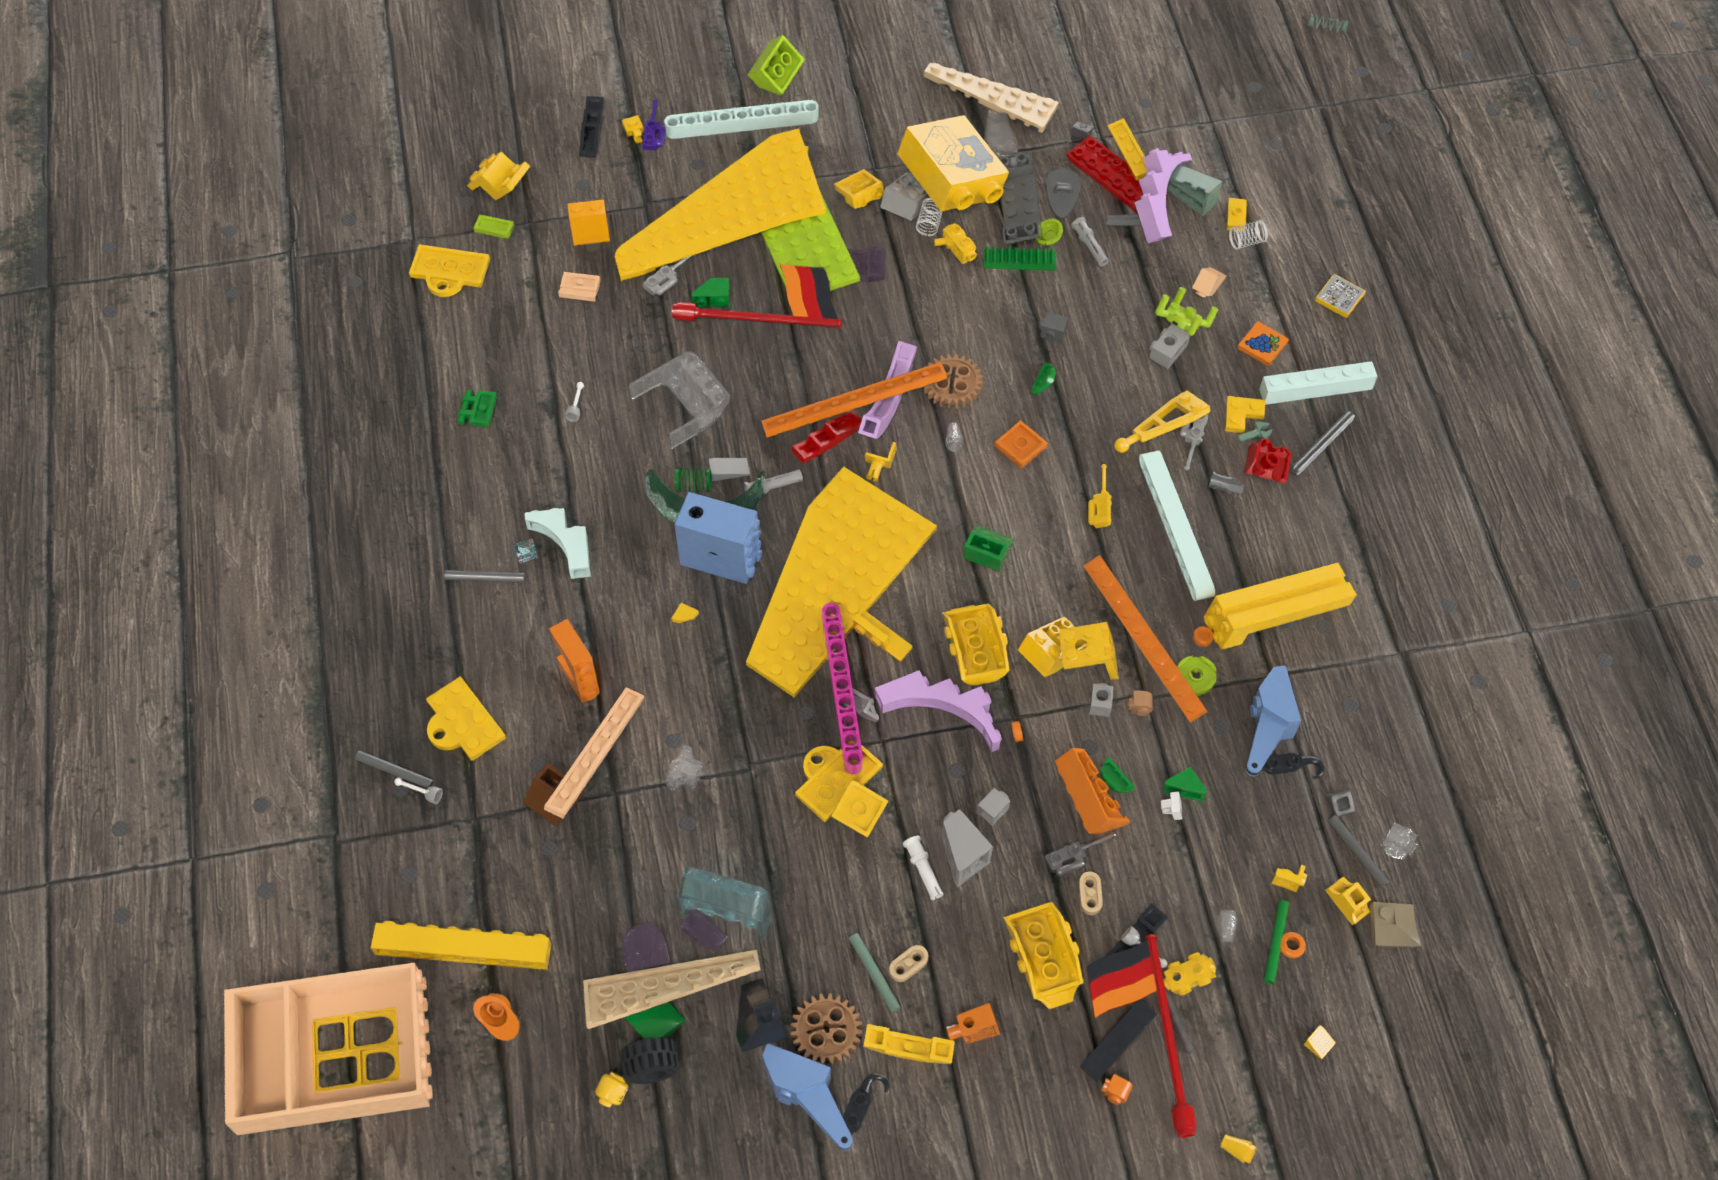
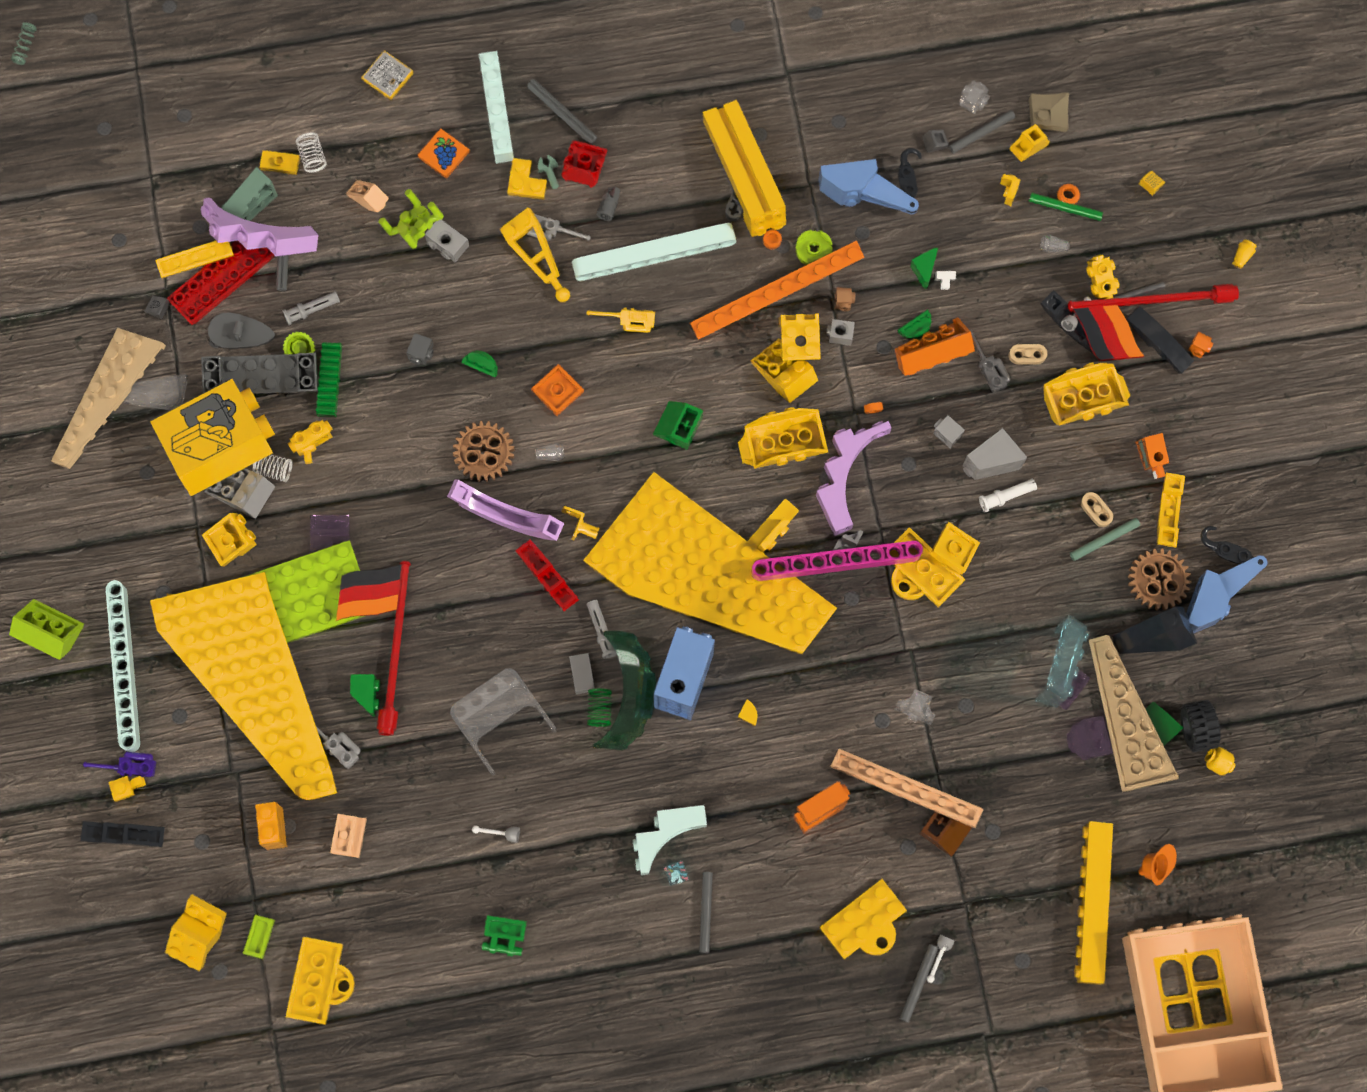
camera: 90 degrees left, 15 degrees up
orange plate [761,362,947,437] -> none

